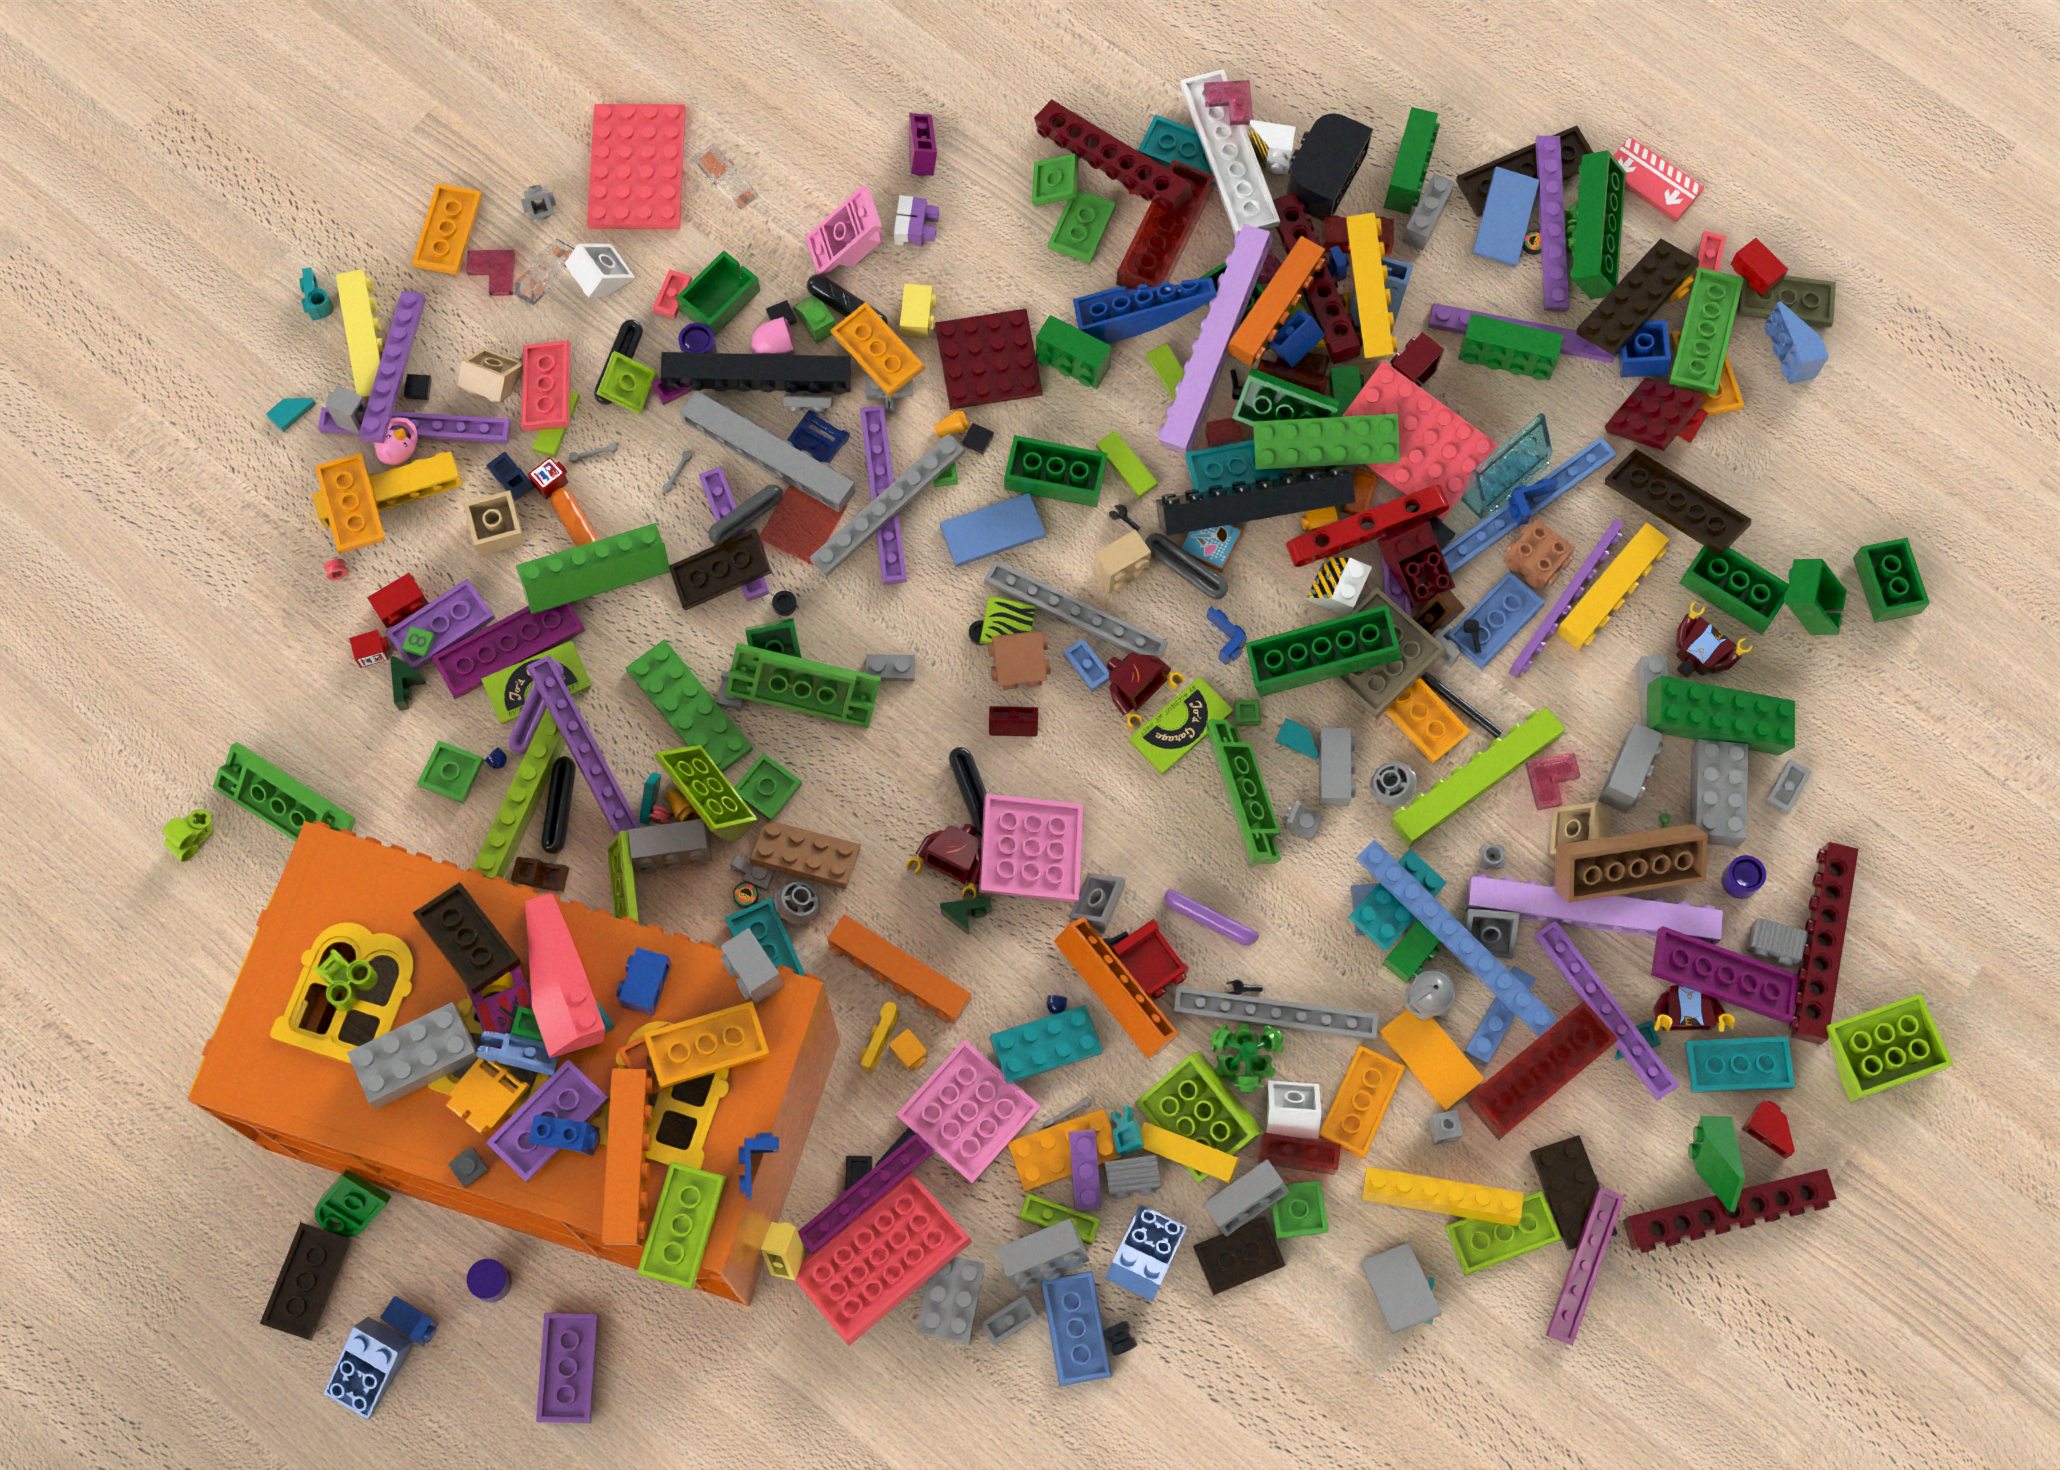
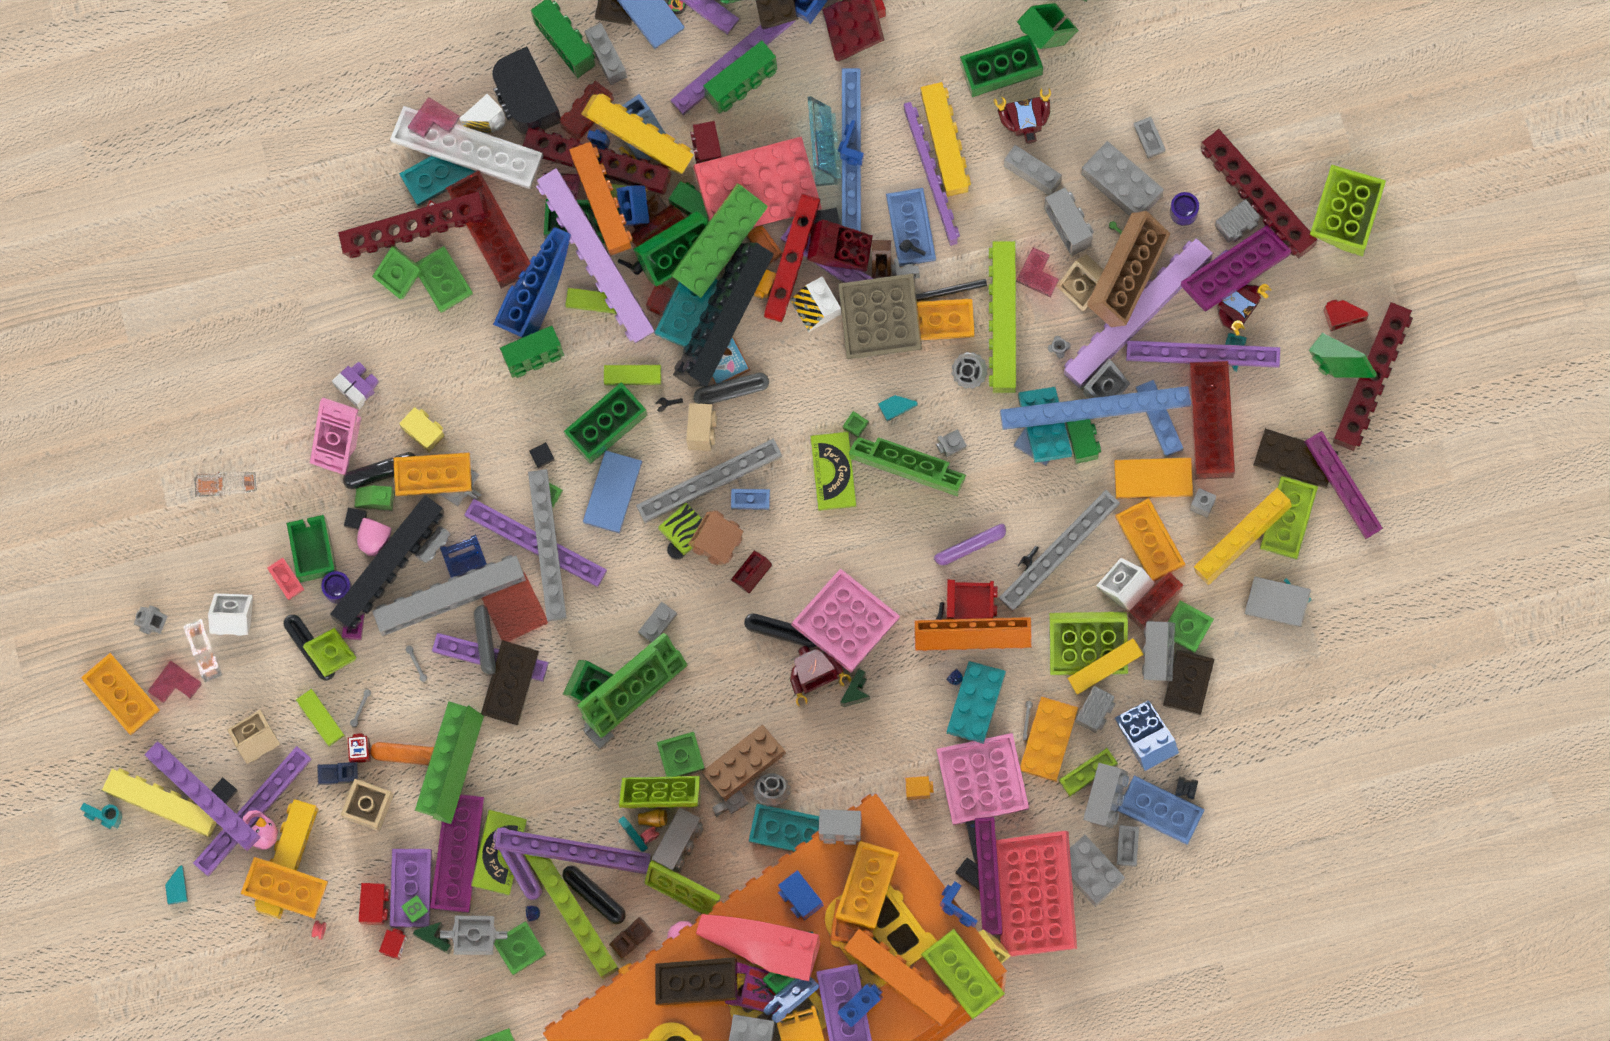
camera: 45 degrees left, 5 degrees up
light grey brick [326,385,367,435] -> none
coral tile [521,340,571,431] -> none
coral plate [587,104,686,229] -> none
bright green plate [626,639,753,773] -> none
tile [733,882,759,909] -> none
black tile [772,590,797,616] -> none
orange brick [827,914,972,1024] -> none
yellow hinge [859,1002,900,1074] -> none
magenta slope [909,113,937,176] -> none
light orange cone [934,410,970,438] -> none
dark red plate [935,309,1042,410] -> none
medium lavender plate [1068,1129,1102,1211] -> none
light grey slope [1069,873,1125,933] -> none
dark red torso [1107,653,1183,730] -> none
teal plate [1111,1106,1144,1156] -> none
blue bracket [1206,606,1247,665] -> none
bright green plant [1210,1023,1283,1094] -> none
green brick [1245,605,1403,697] -> none
light grey brick [1319,727,1356,806] -> none
light grey helmet [1405,971,1455,1021] -> none
nougat brick [1504,519,1575,590] -> none
dark brown plate [1605,449,1752,556] -> none
green brick [1646,675,1795,755] -> none
teal plate [1685,1036,1795,1093] -> none
none -> light grey plate [440,916,507,955]

